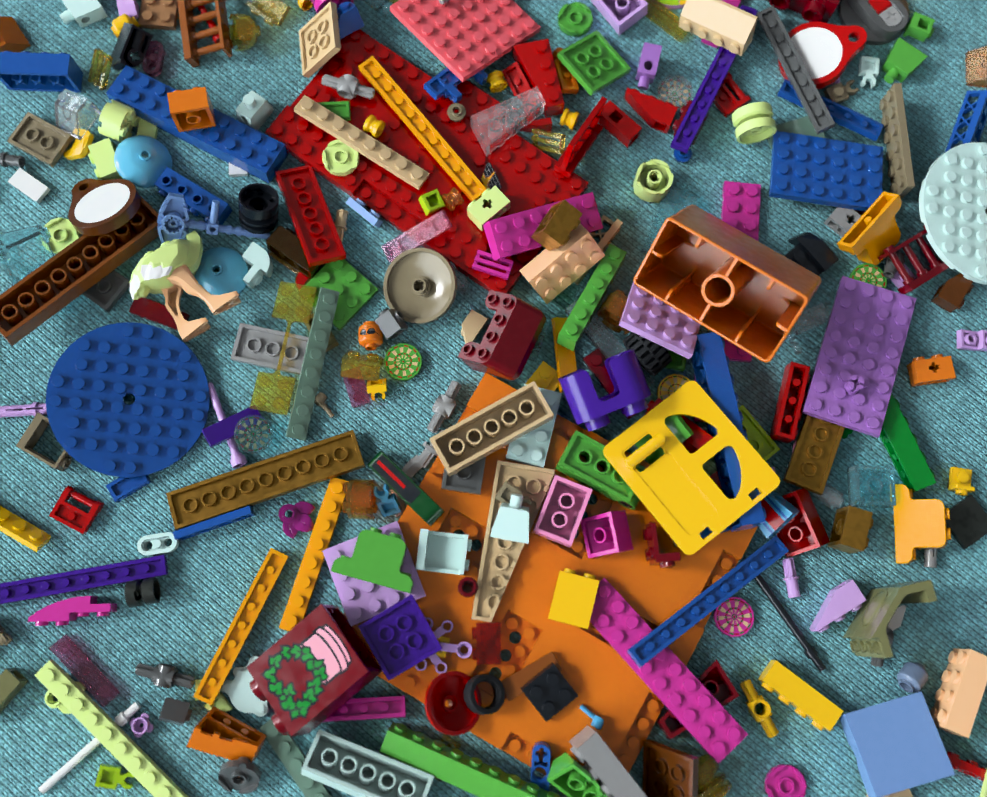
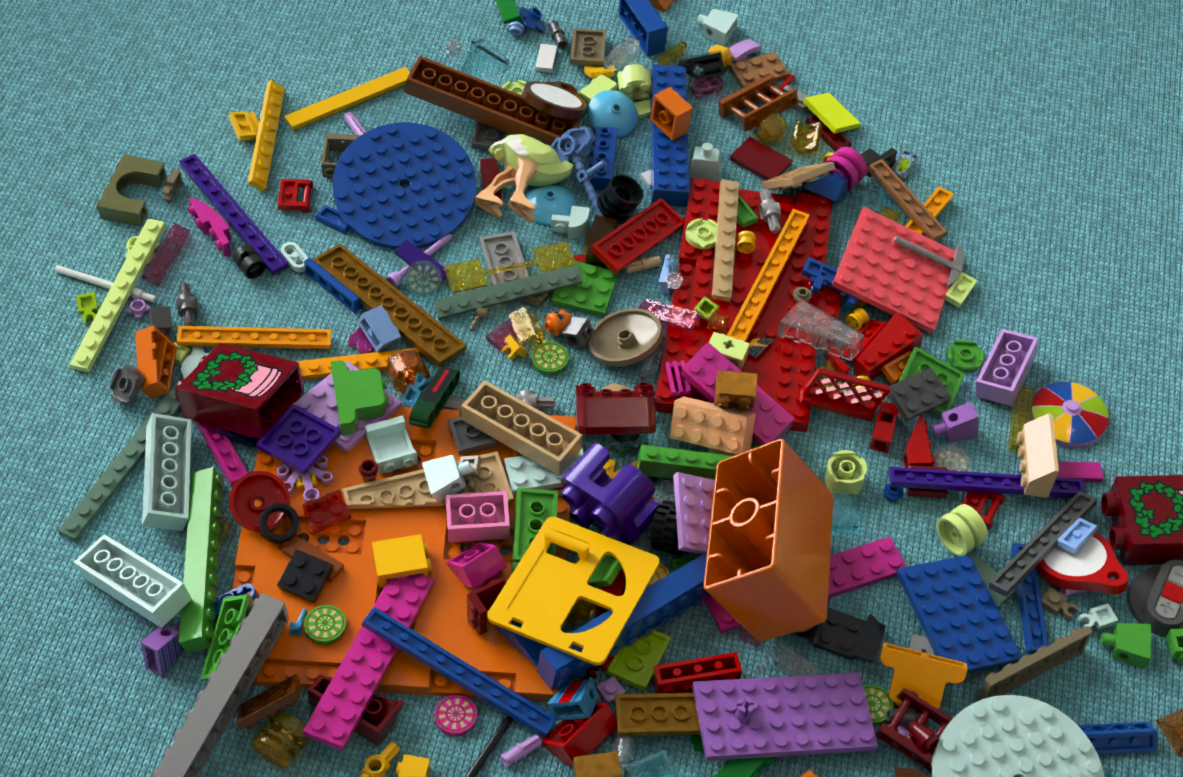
camera: 65 degrees right, 25 degrees down
none -> bright green tile [304,605,347,645]
none -> light blue brick [357,305,401,352]
none -> clear plate [665,272,683,289]
none -> clear light blue plate [666,254,680,273]
none -> dark red tile [730,137,793,181]
none -> dark grey plate [888,367,952,422]
none -> dark red cone [907,720,940,751]
none -> light blue plate [1057,517,1097,554]

